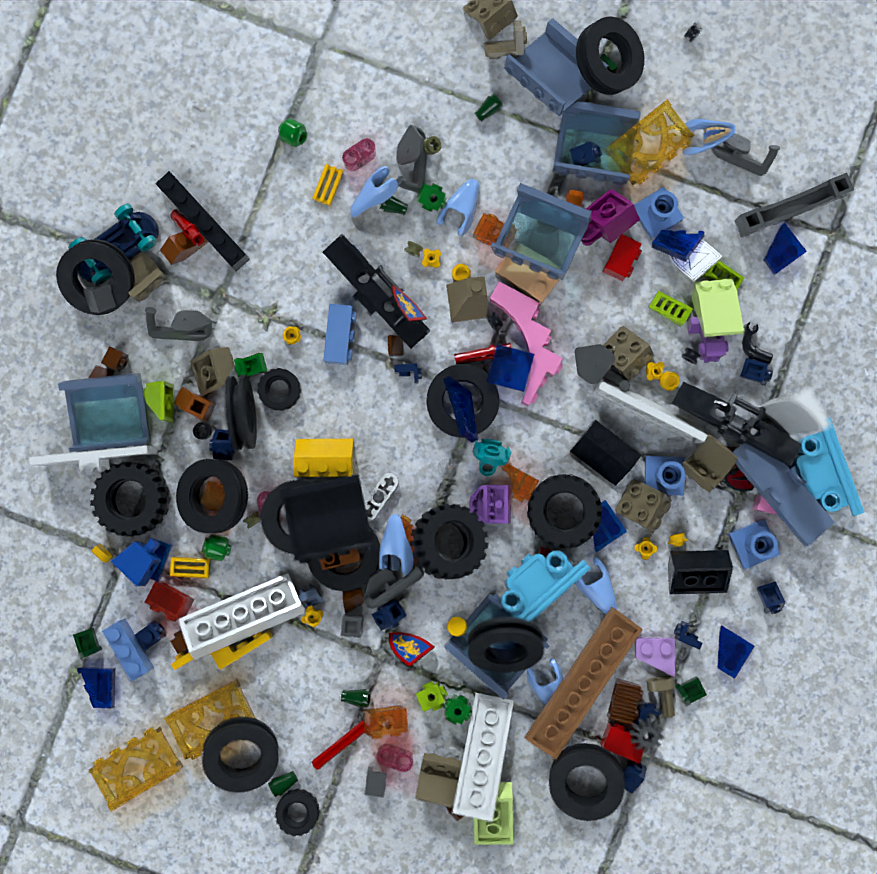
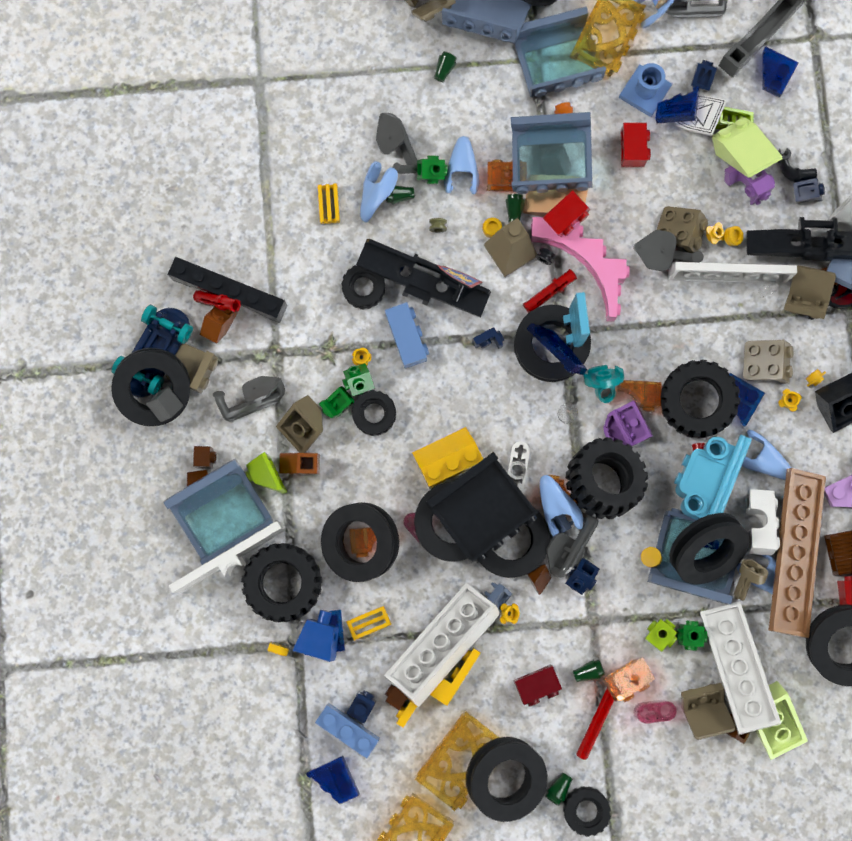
camera: 25 degrees left, 5 degrees down
dark green tile [73,628,102,658] -> none
clear red brick [145,581,195,622] -> none
black bush [193,422,212,440] -> none
green head [202,534,232,561] -> none
dark blue brick [209,429,238,461] -> none
black tyre [224,375,257,450] -> none
olive bush [243,511,261,529] -> none
green head [278,118,307,147] -> none
dark orange slope [320,548,360,571] -> none
dark grey panel [341,614,363,638] -> none
clear pink beam [342,138,376,171] -> none
dark grey panel [364,767,387,797] -> none
reddish brown slope [388,335,404,357] -> none
shield [389,632,435,668] -> none
yellow plate [422,248,441,268] -> none
olive bush [423,136,441,155] -> none
clear blue slope [487,344,535,392] -> none
dark blue bracket [570,141,602,166] -> none
black slope [570,420,642,486] -> none
magenta brick [581,189,640,246] -> none
medium blue plant [644,456,686,496] -> none
lime slope [648,291,693,327] -> none
black bush [681,347,701,365] -> none
none -> black tyre [341,265,385,309]
none -> green brick [342,363,375,397]
none -> dark green cone [505,194,525,223]
none -> dark red brick [513,664,562,707]
none -> red brick [543,190,591,237]
none -> medium azure tile [563,292,590,347]
none -> dark blue bracket [690,60,717,91]
none -> dark tan piece [733,559,769,601]
none -> white arch [745,489,780,556]

